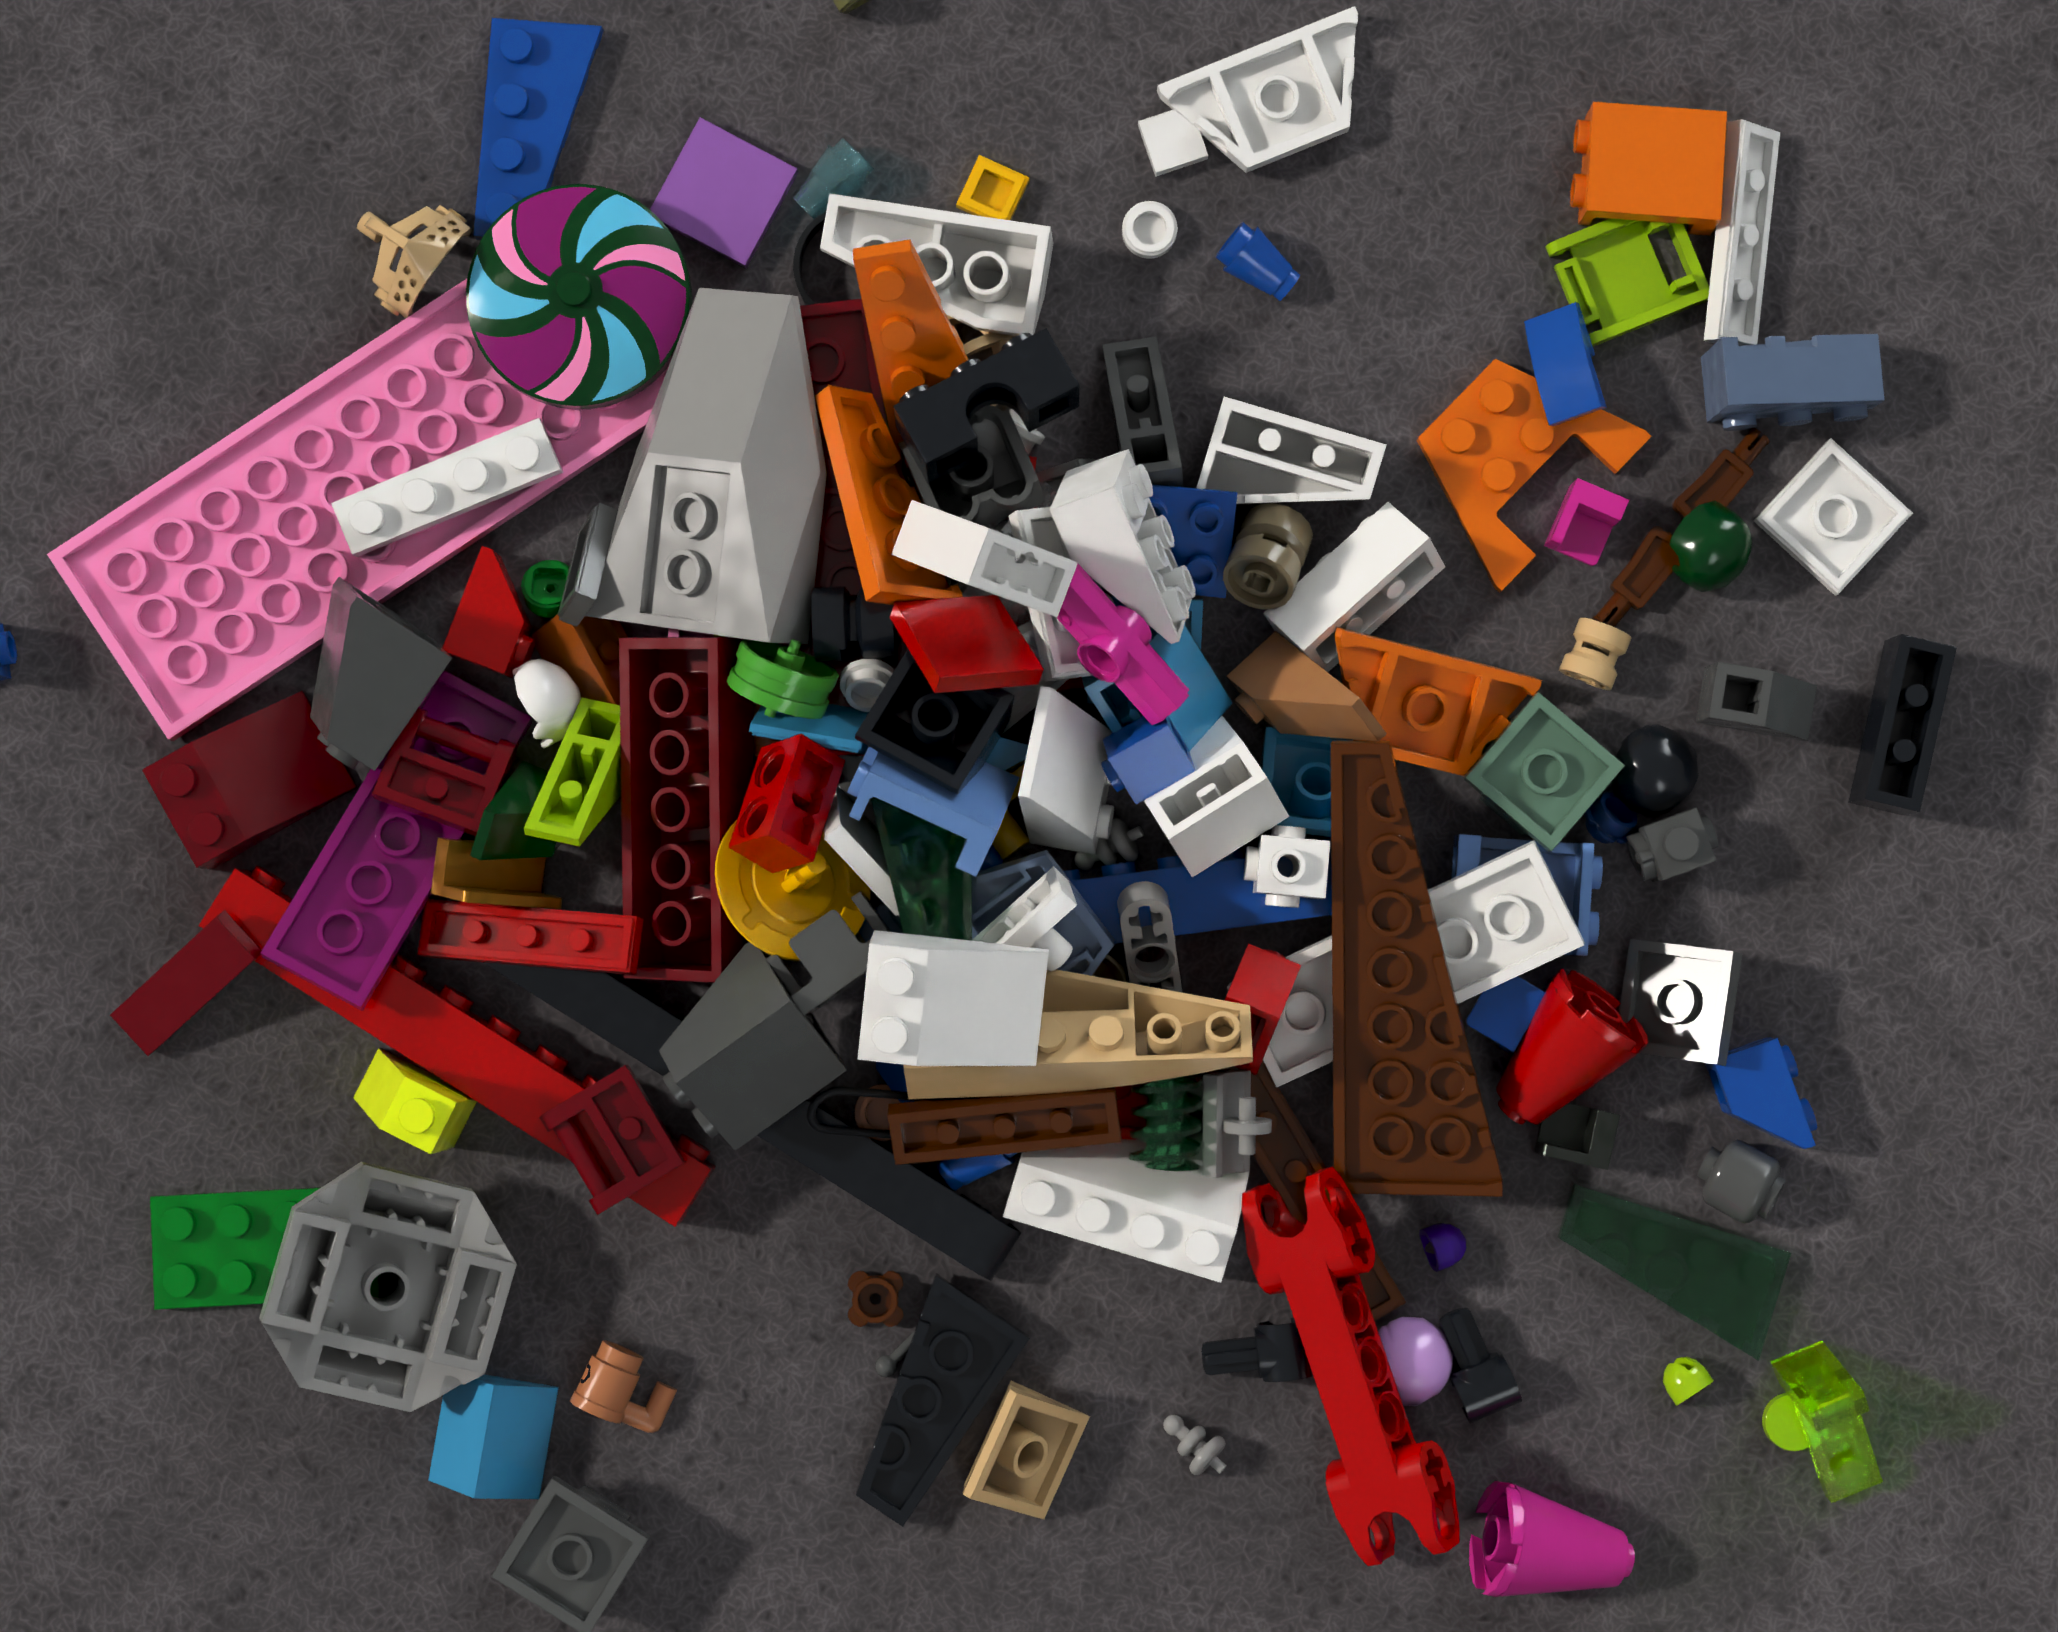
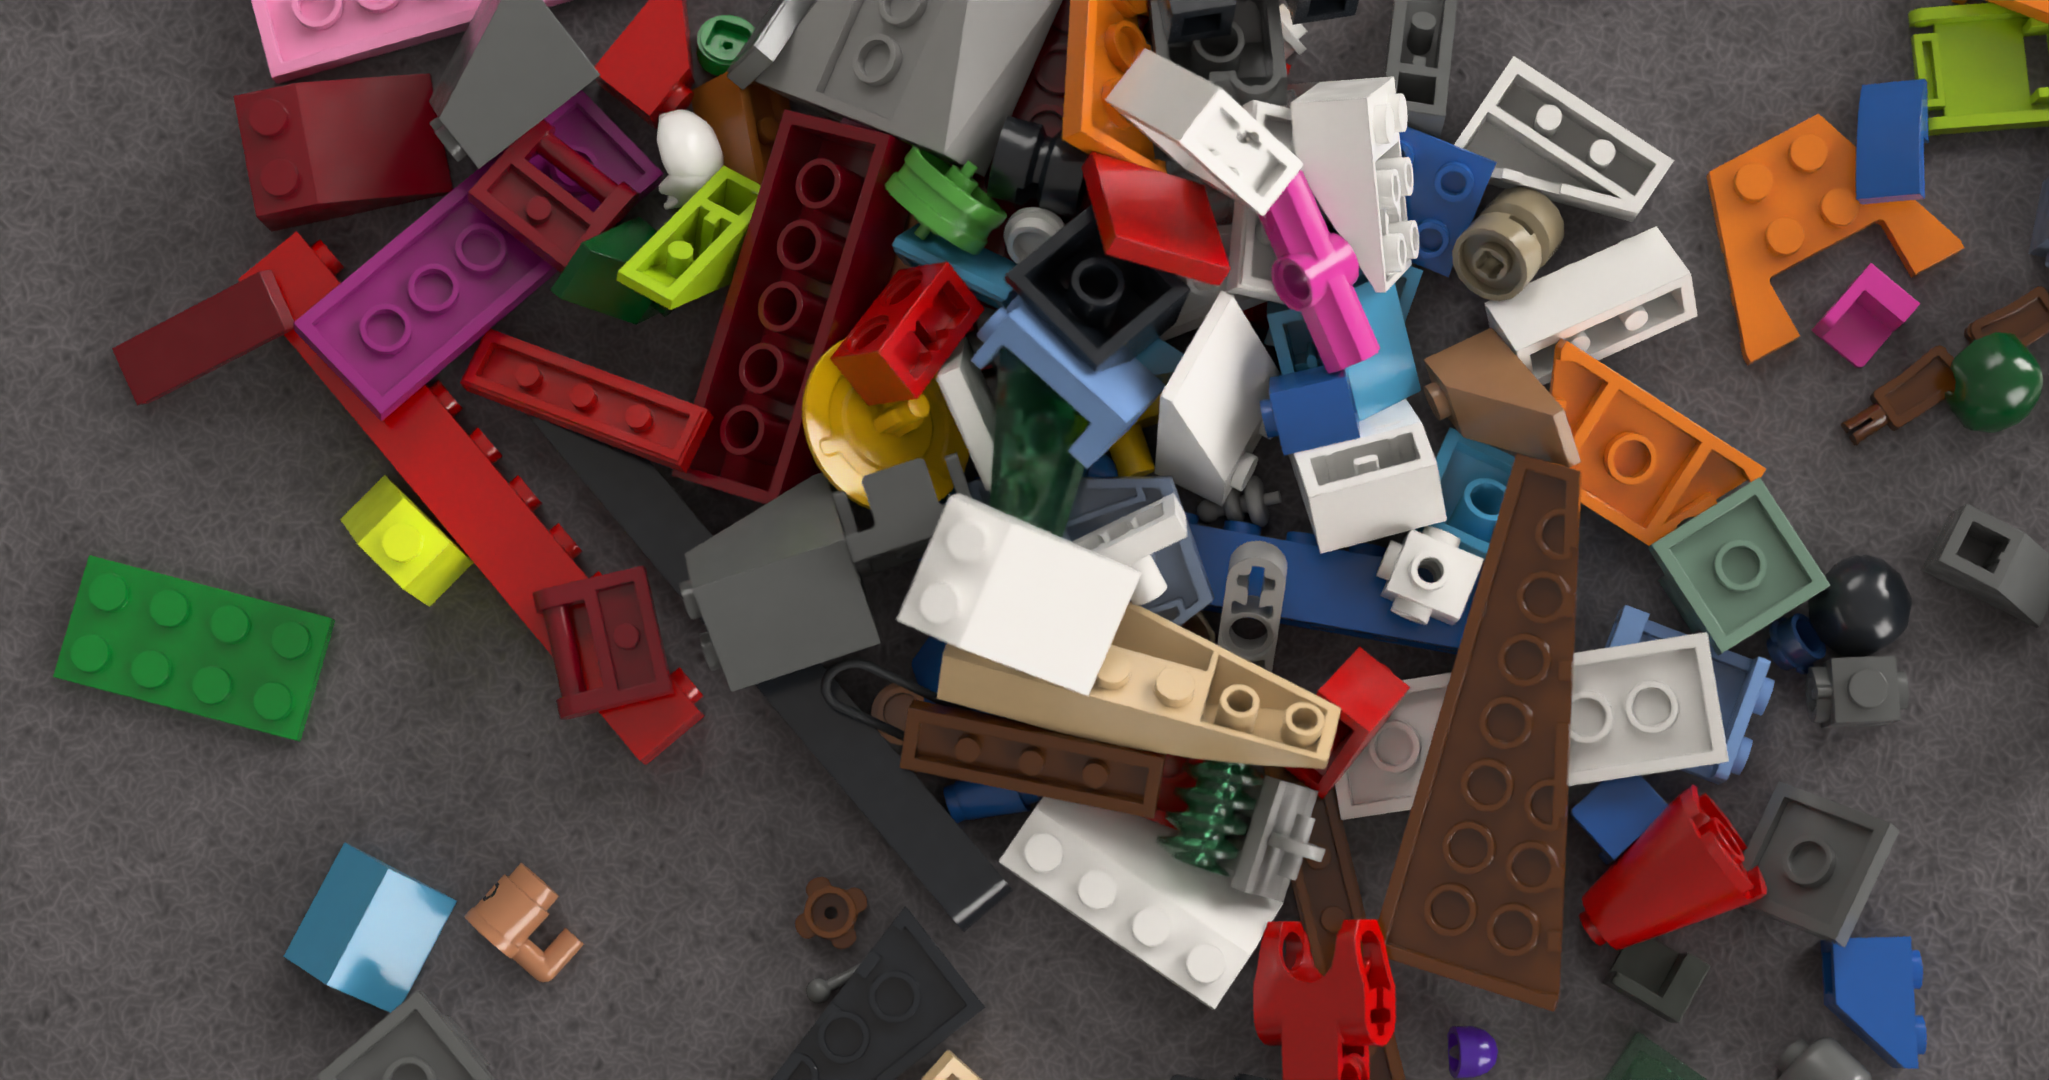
camera: 20 degrees right, 5 degrees down
light grey piece [259,1161,517,1412] -> none
pearl gold panel [431,837,562,909] -> none
tan wheel [1559,618,1632,690] -> none

